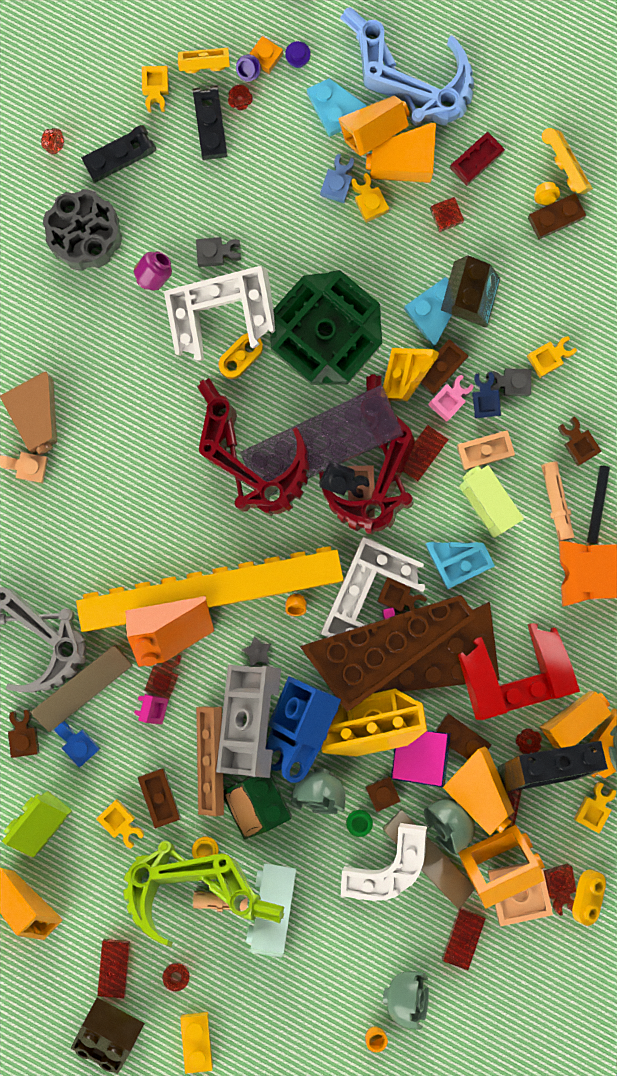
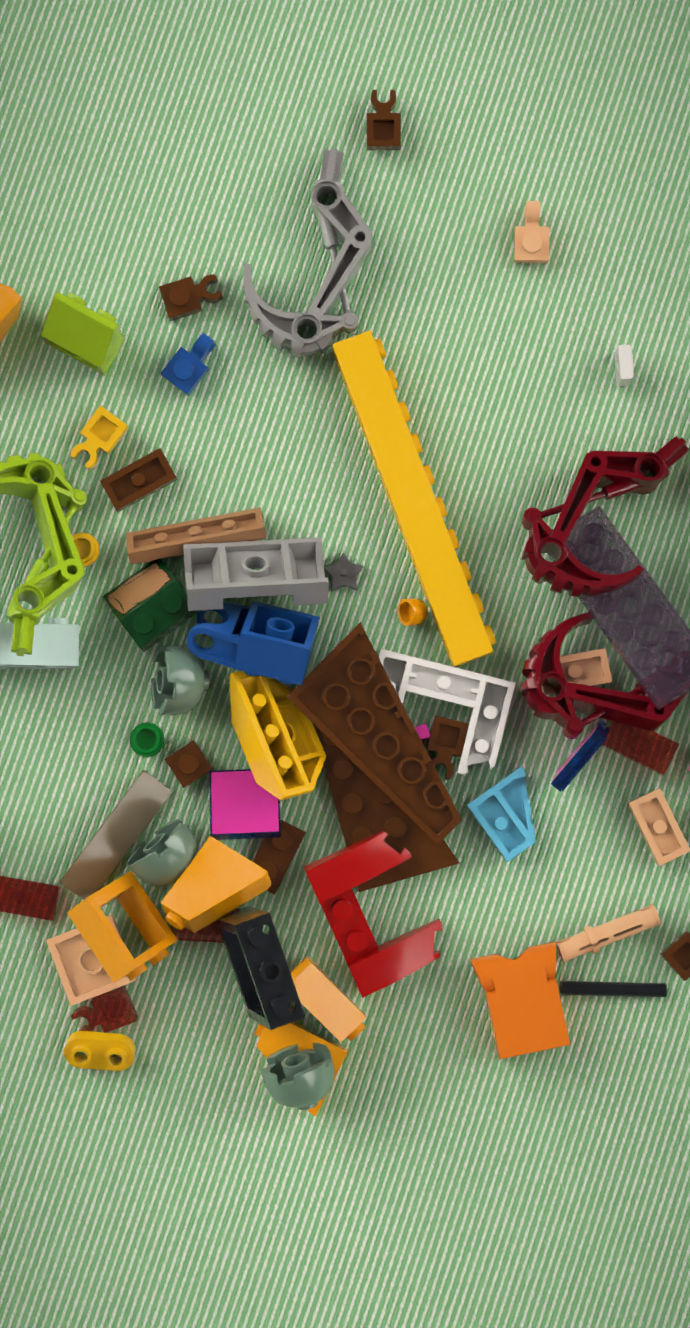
camera: 85 degrees right, 0 degrees up
medium nougat slope [0,371,57,455] -> none
dark tan slope [30,645,133,732] -> none
orange slope [125,596,214,667] -> none
dark pink tile [134,694,169,725] -> none
clear red plate [145,654,182,699] -> none
light nougat pin [193,891,248,912] -> none
black plate [319,461,370,498] -> none
white plate [341,823,427,901] -> none
yellowish green window [459,465,524,538] -> none
clear red plate [516,728,542,754] -> none
yellow plate [574,782,616,834] -> none
none -> clear blue tile [551,719,610,792]
none -> white tile [614,345,634,386]

